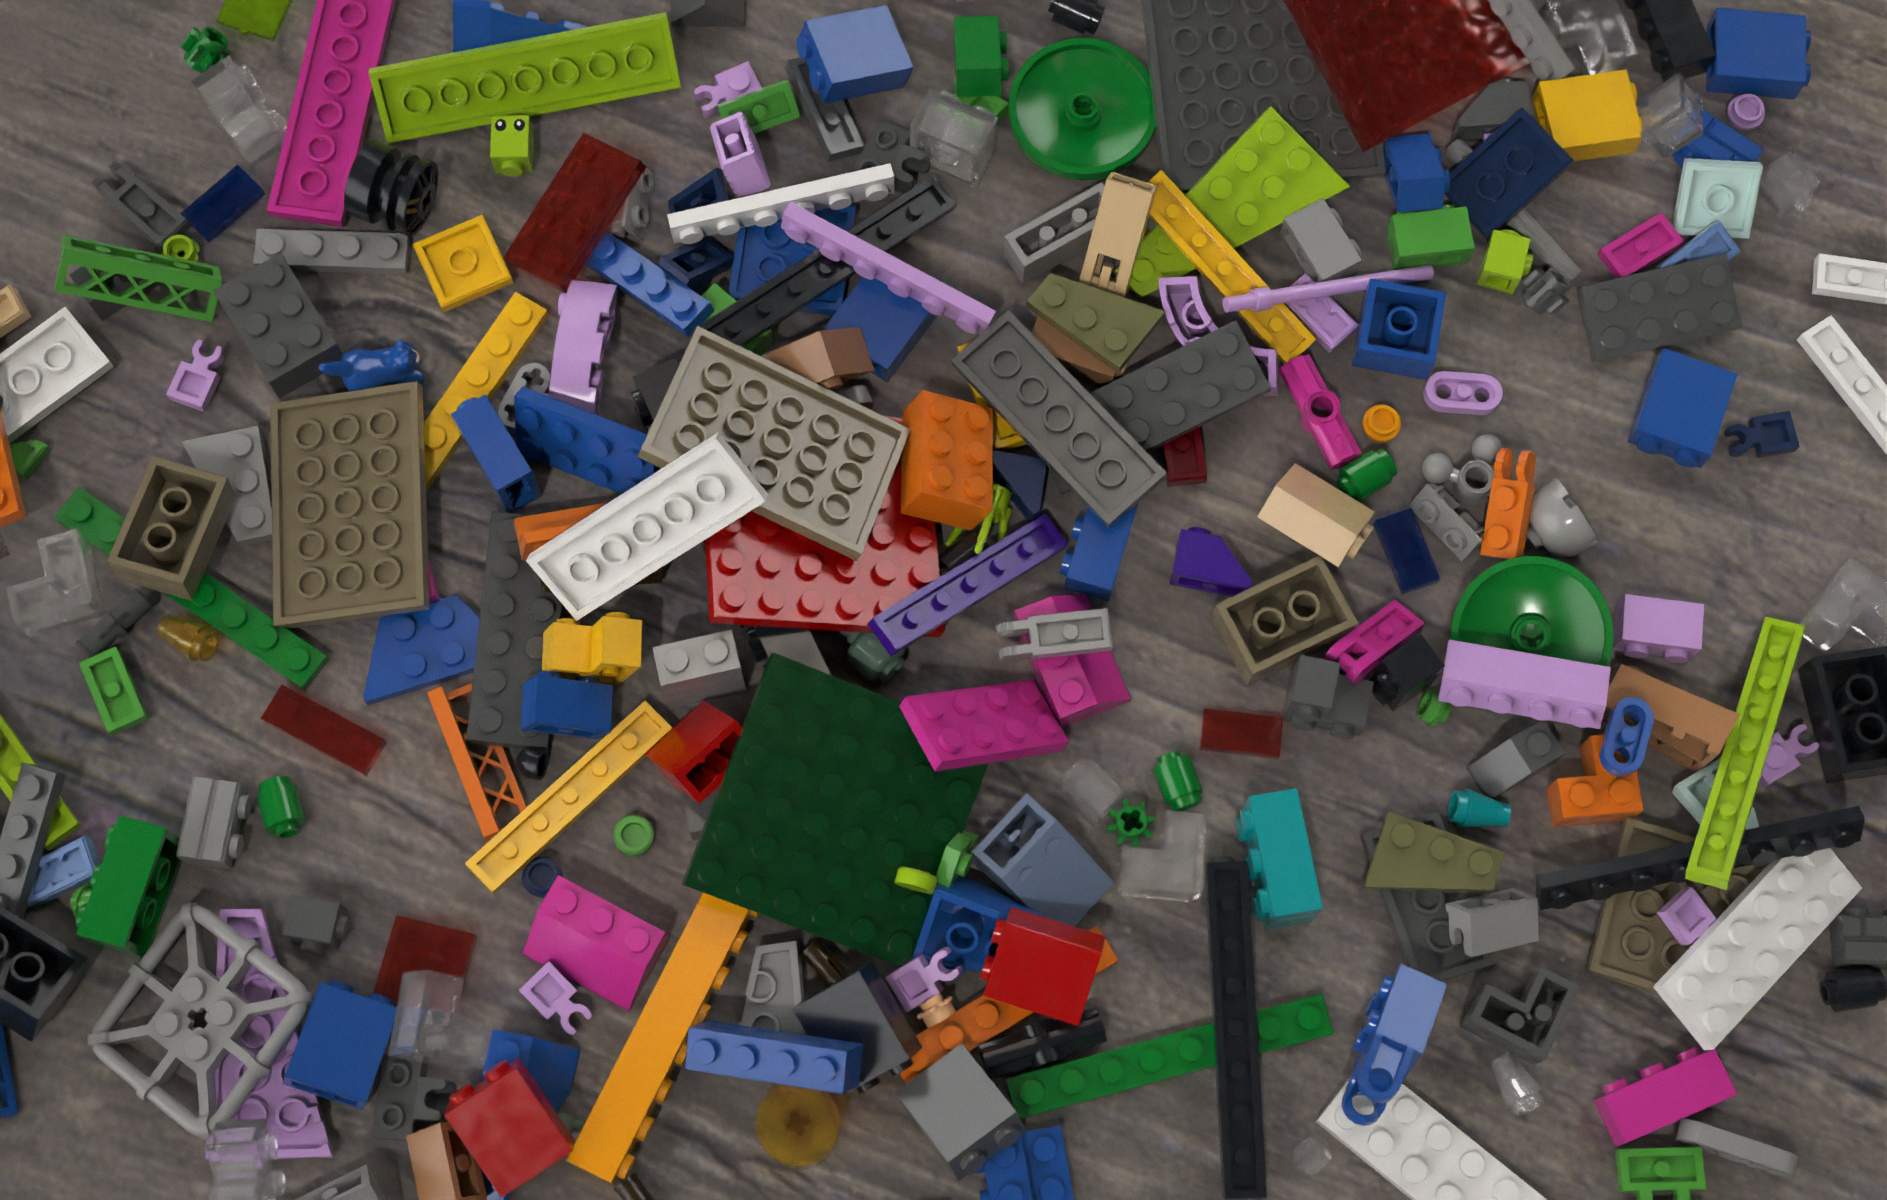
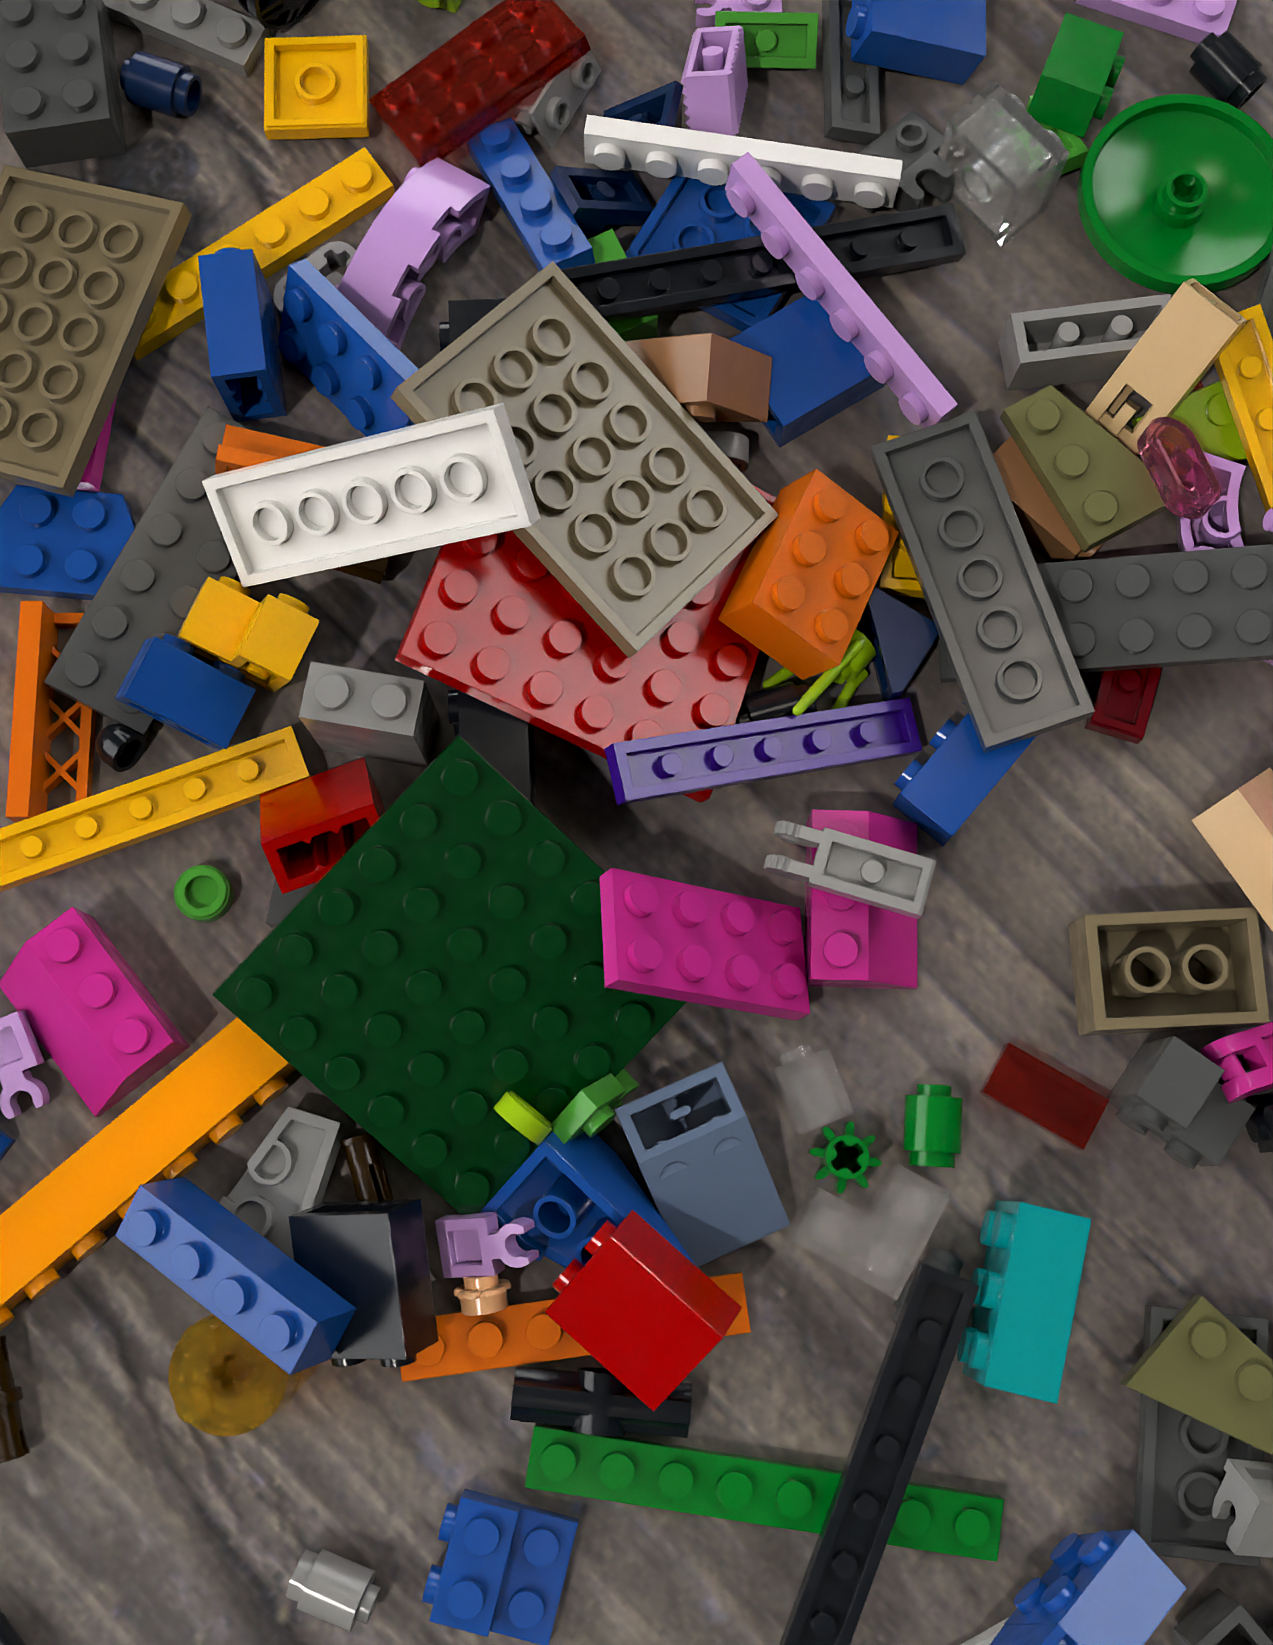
camera: 25 degrees right, 5 degrees up
blue animal [319,339,425,391] -> none
dark blue plate [522,857,563,898] -> none
sand green head [846,632,905,683] -> none
brick [895,1043,1026,1181] -> none
dark purple slope [1169,527,1252,597] -> none
none -> dark blue brick [120,51,202,118]
none -> clear pink plate [1137,417,1221,519]

